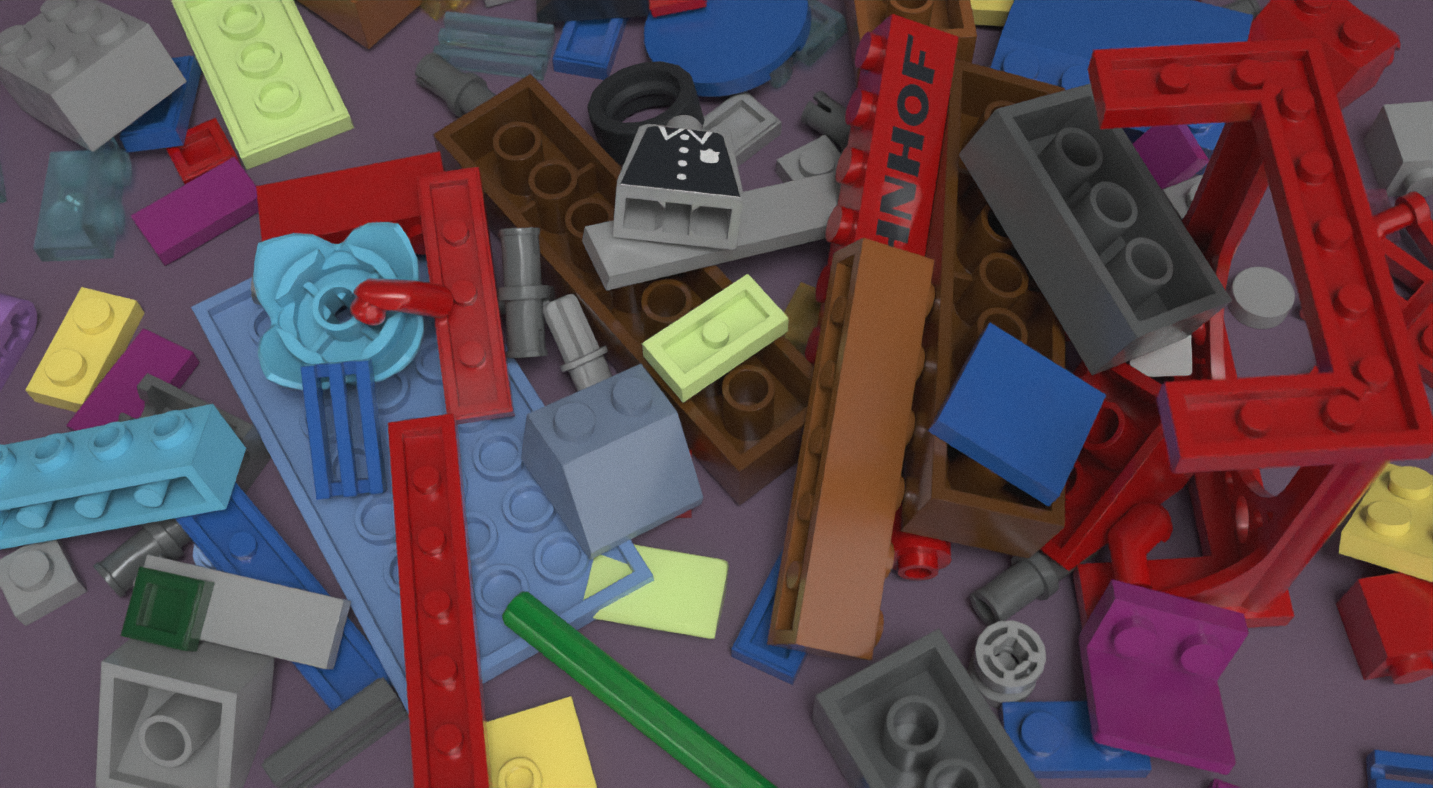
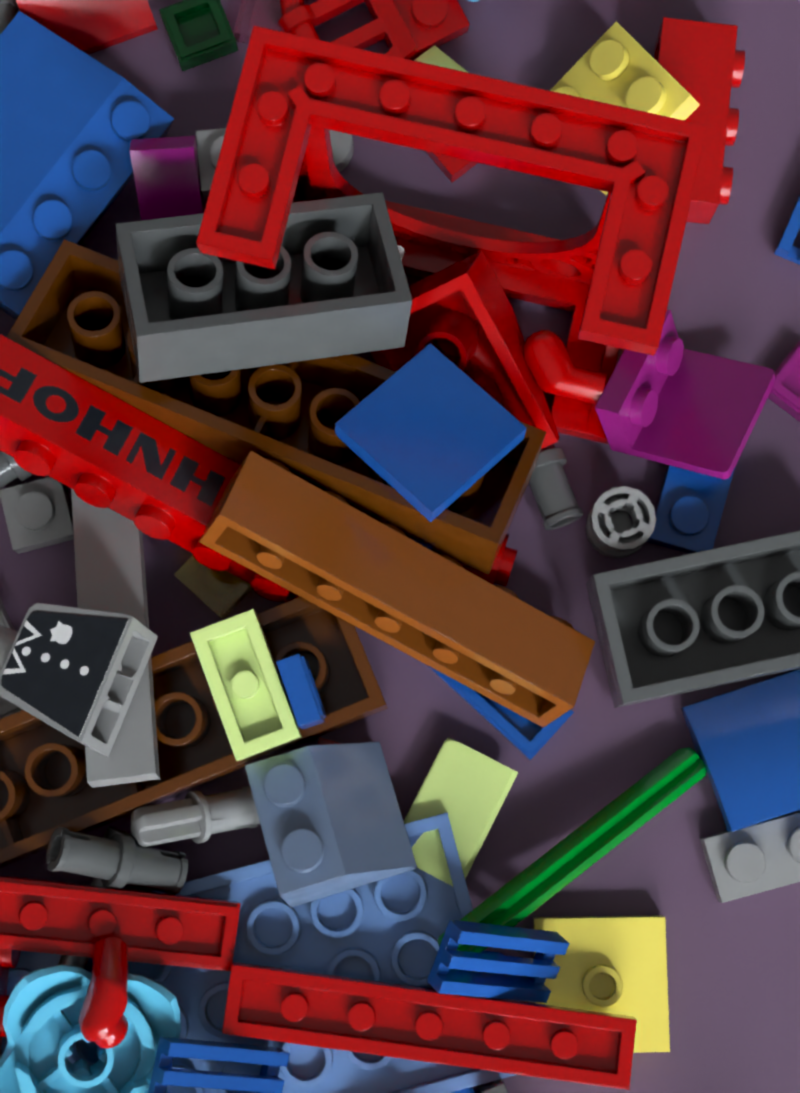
camera: 70 degrees left, 20 degrees up
none -> blue tile [276,654,327,730]
none -> blue tile [427,919,569,1003]

